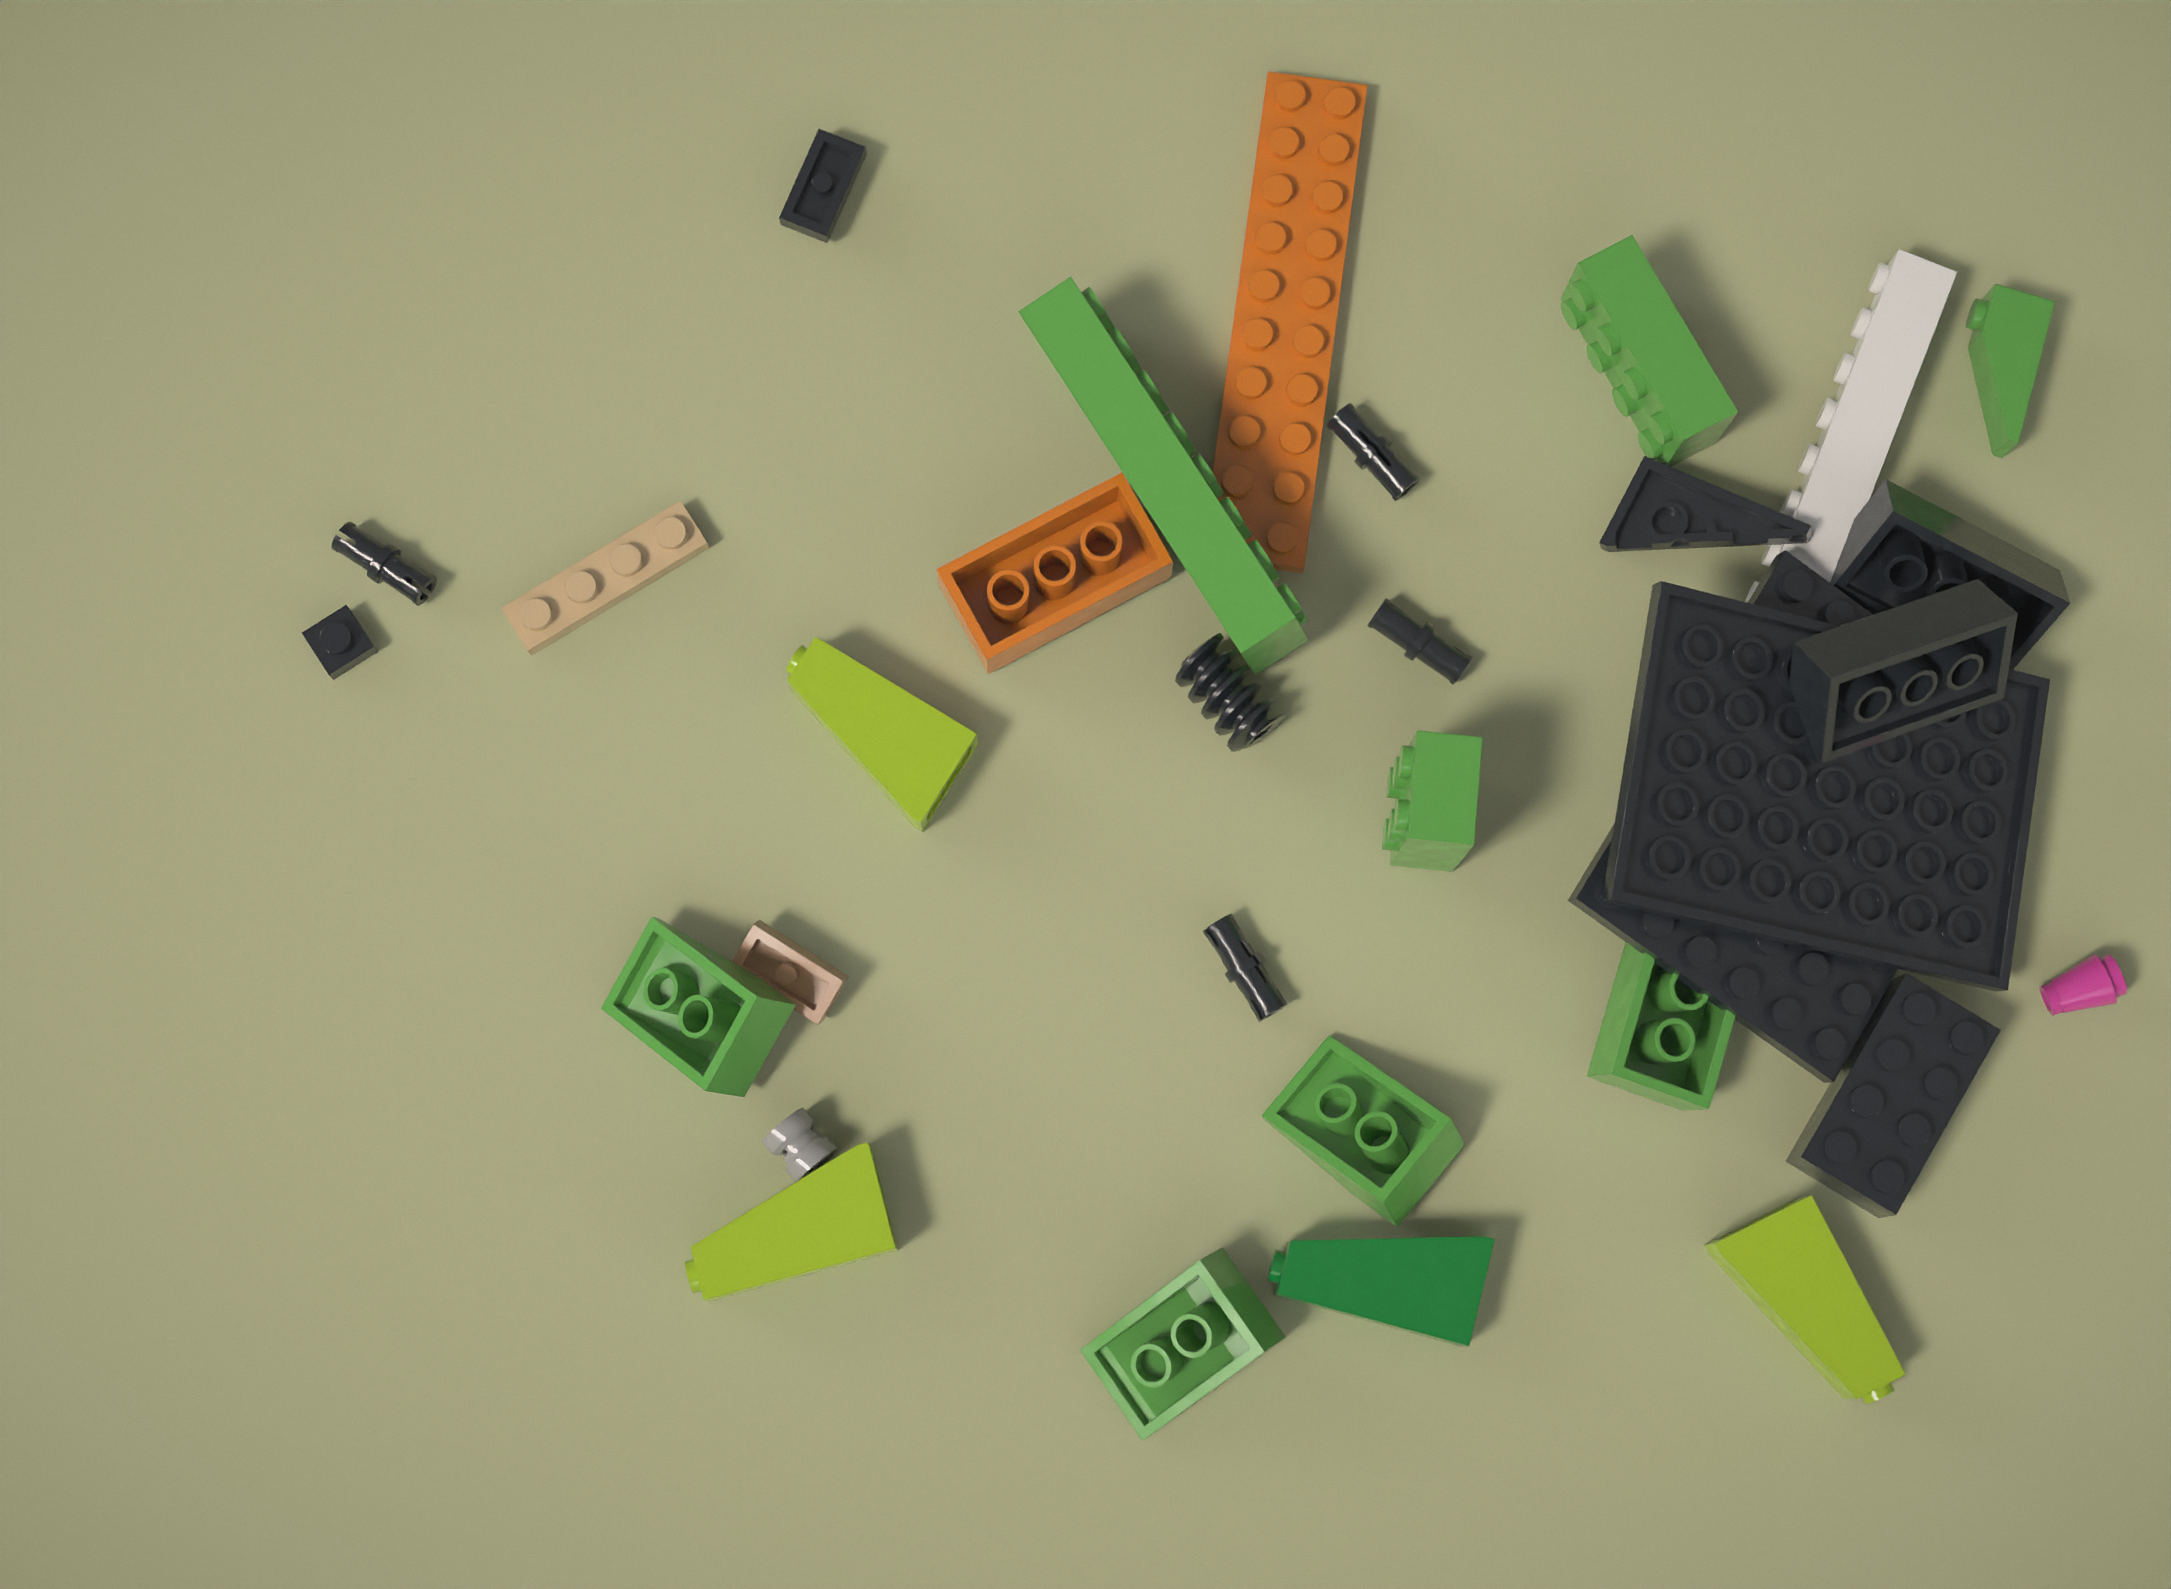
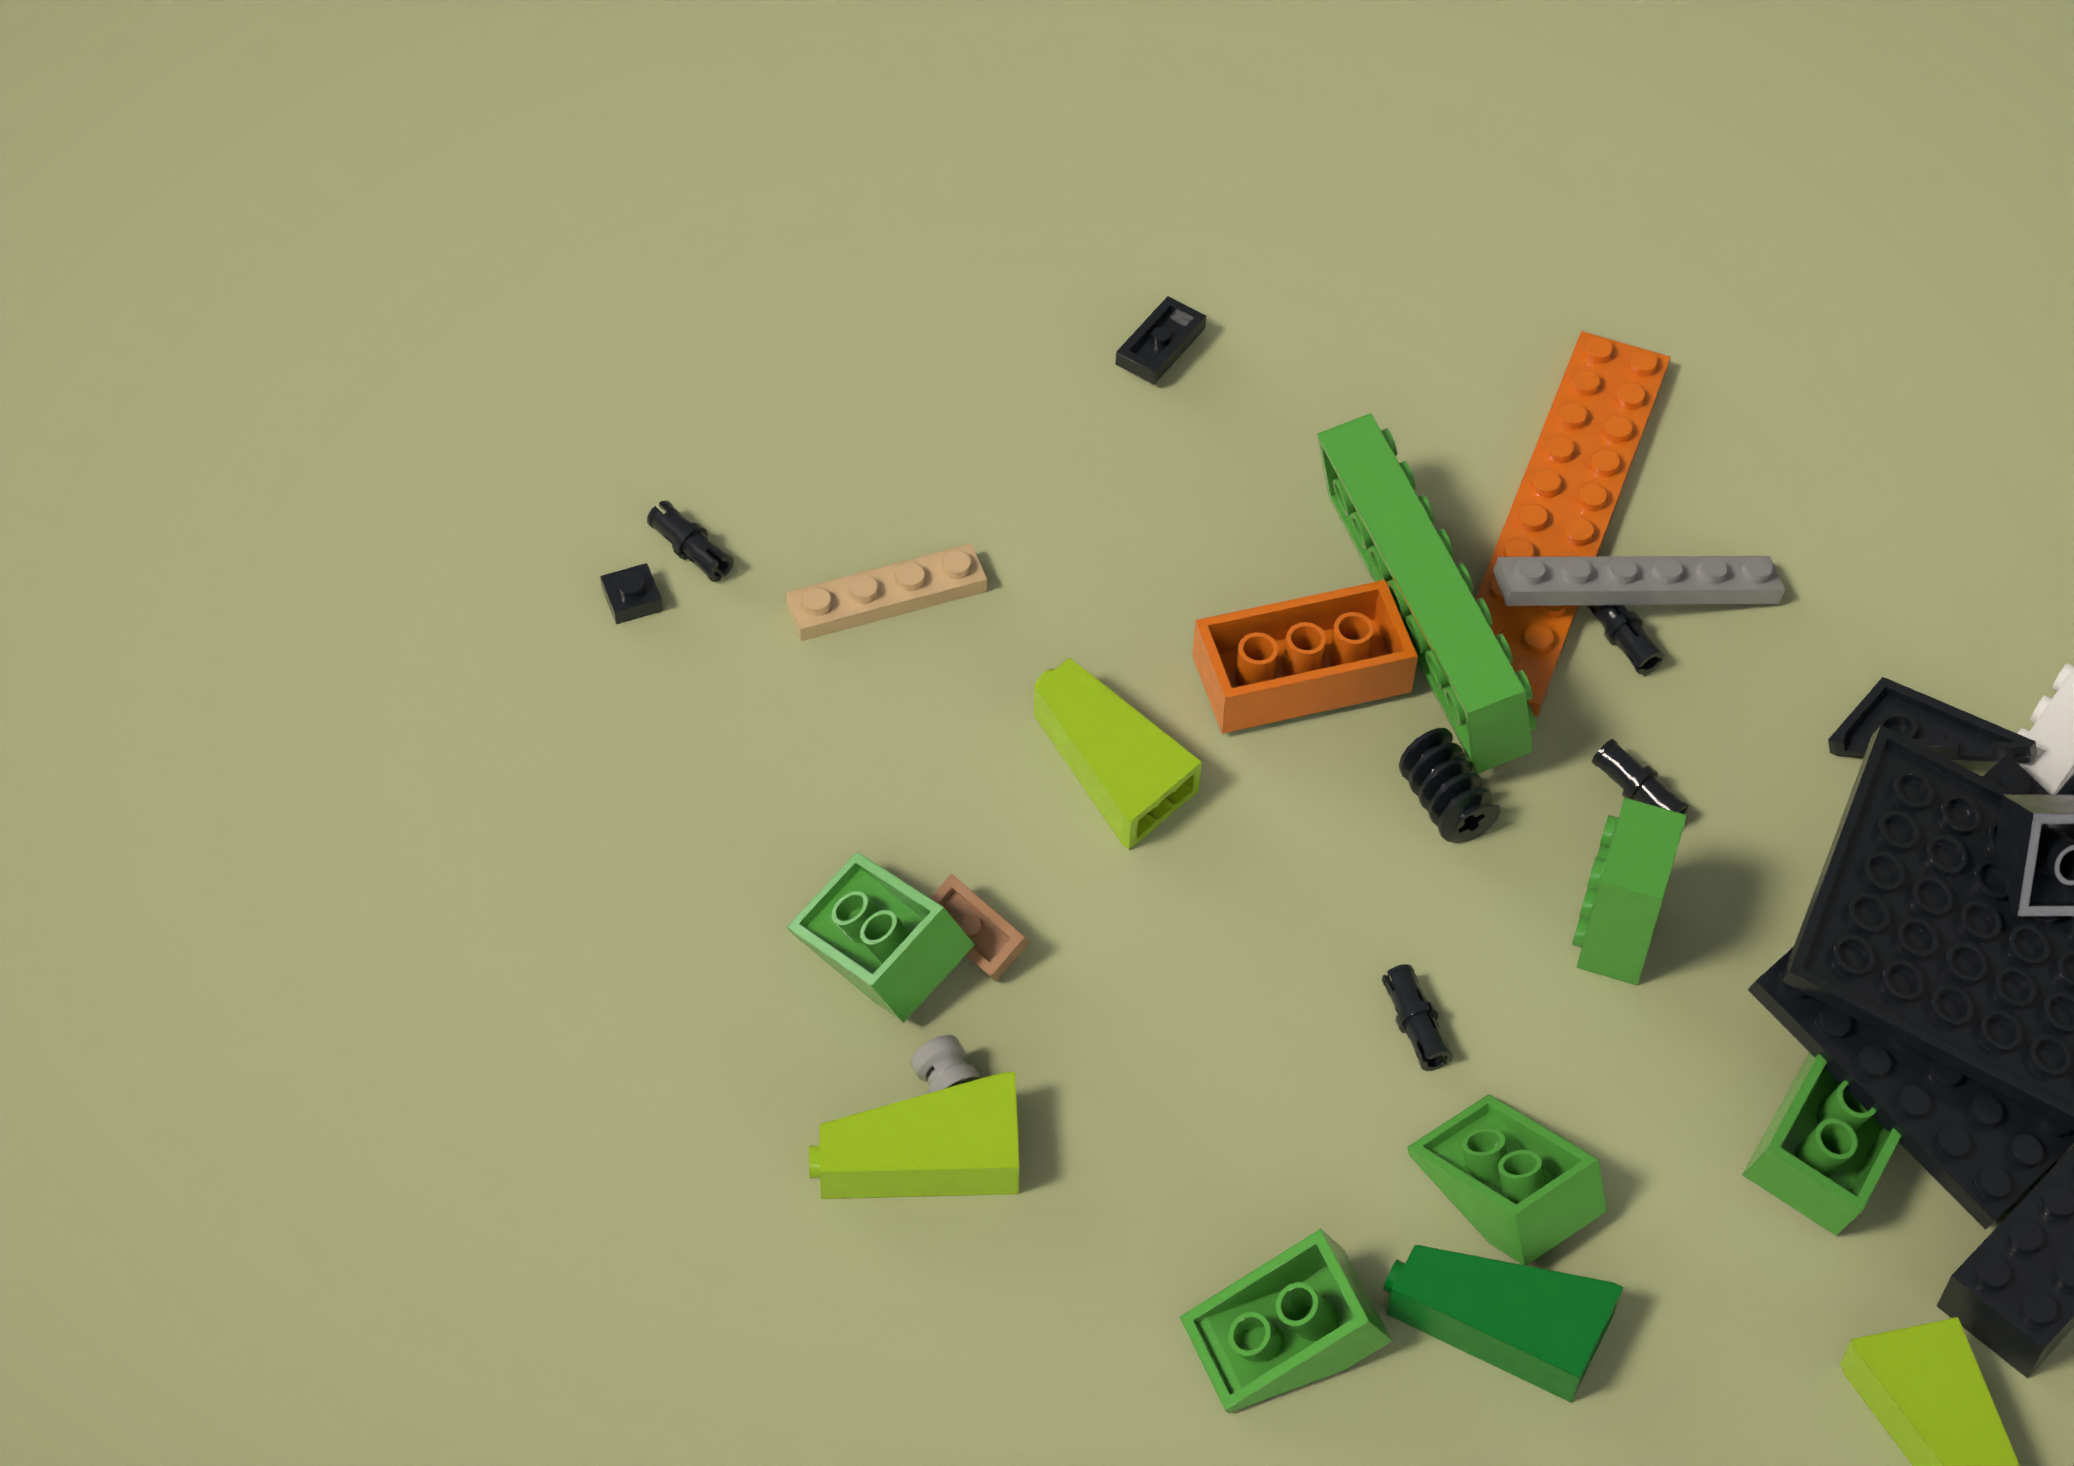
camera: 15 degrees right, 25 degrees down
bright green brick [1561,235,1738,467] -> none
none -> light grey plate [1493,556,1785,606]

